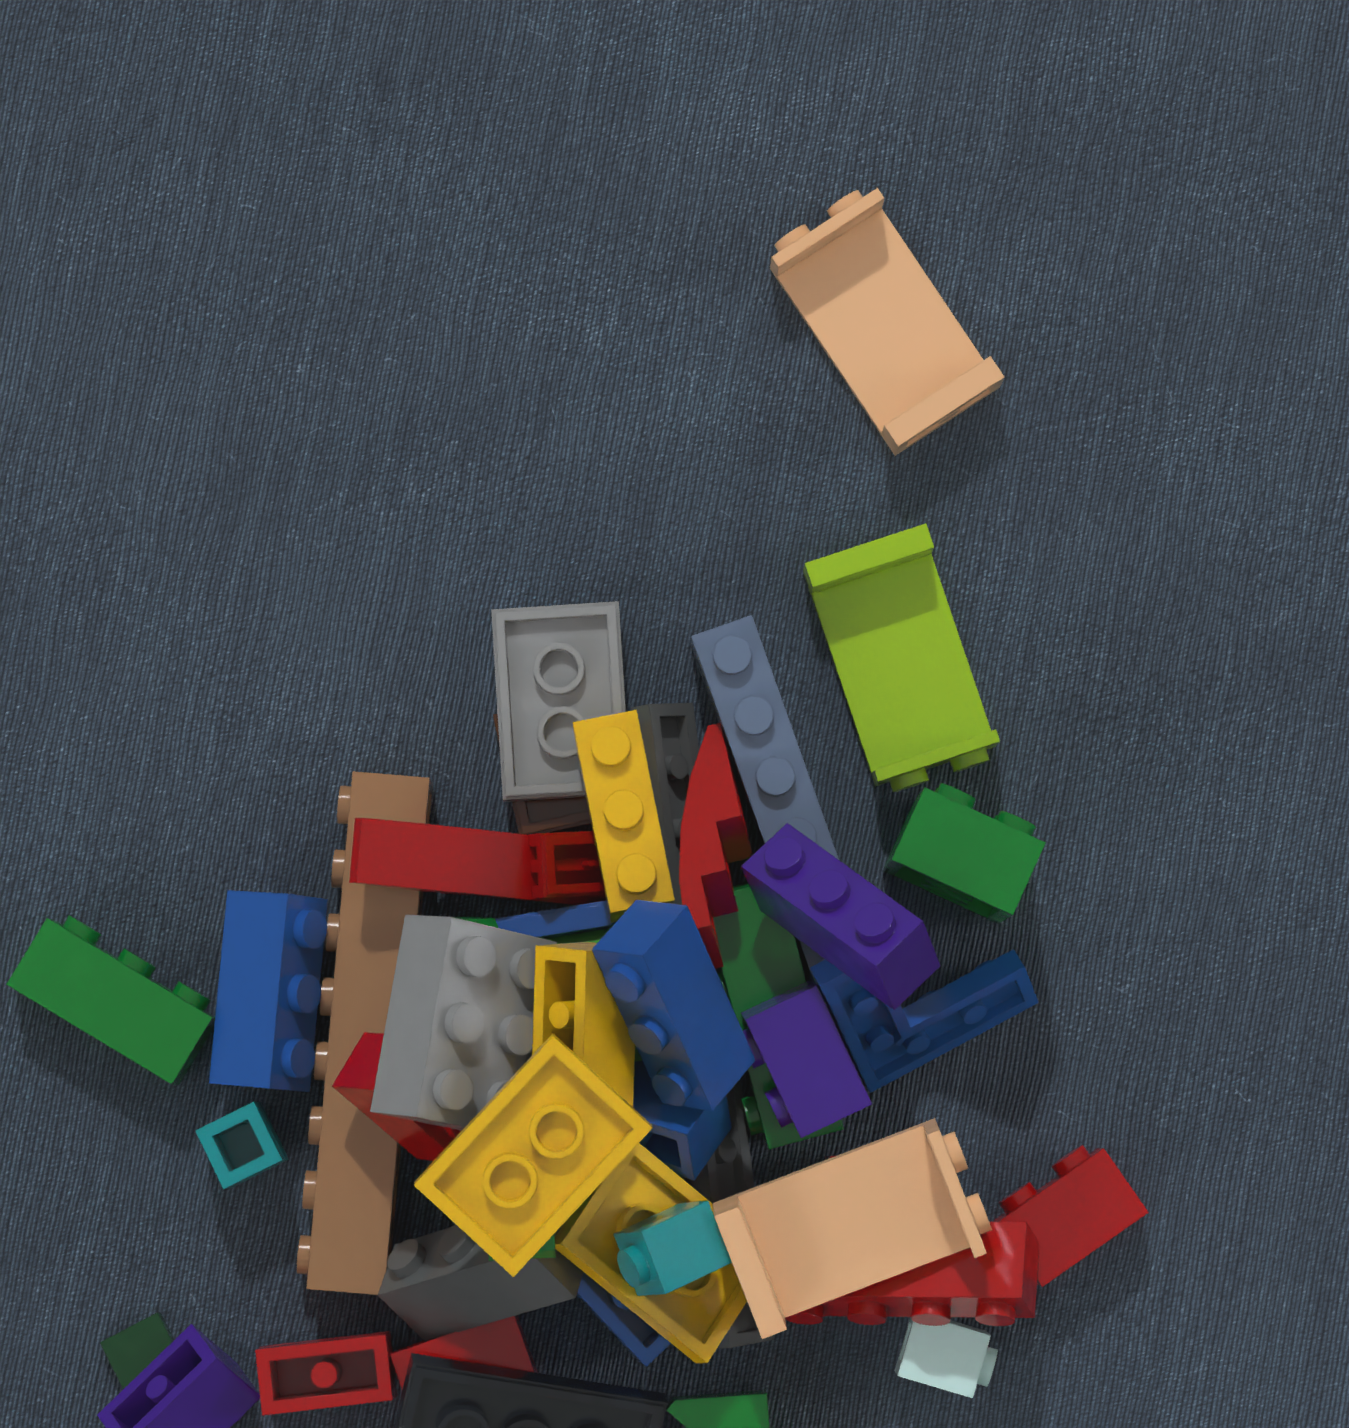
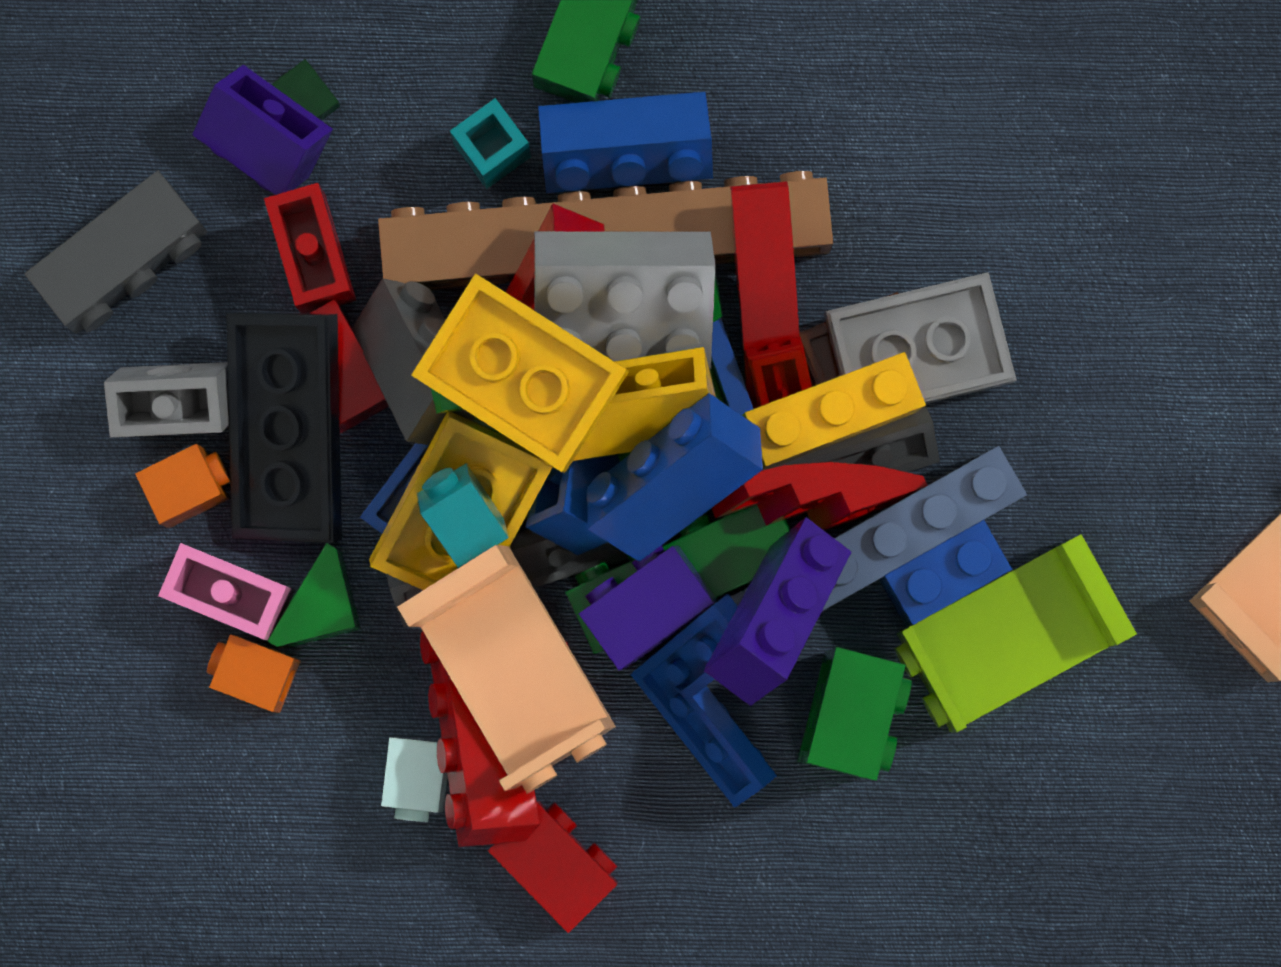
camera: 80 degrees right, 0 degrees up
none -> blue brick [879,520,1012,628]

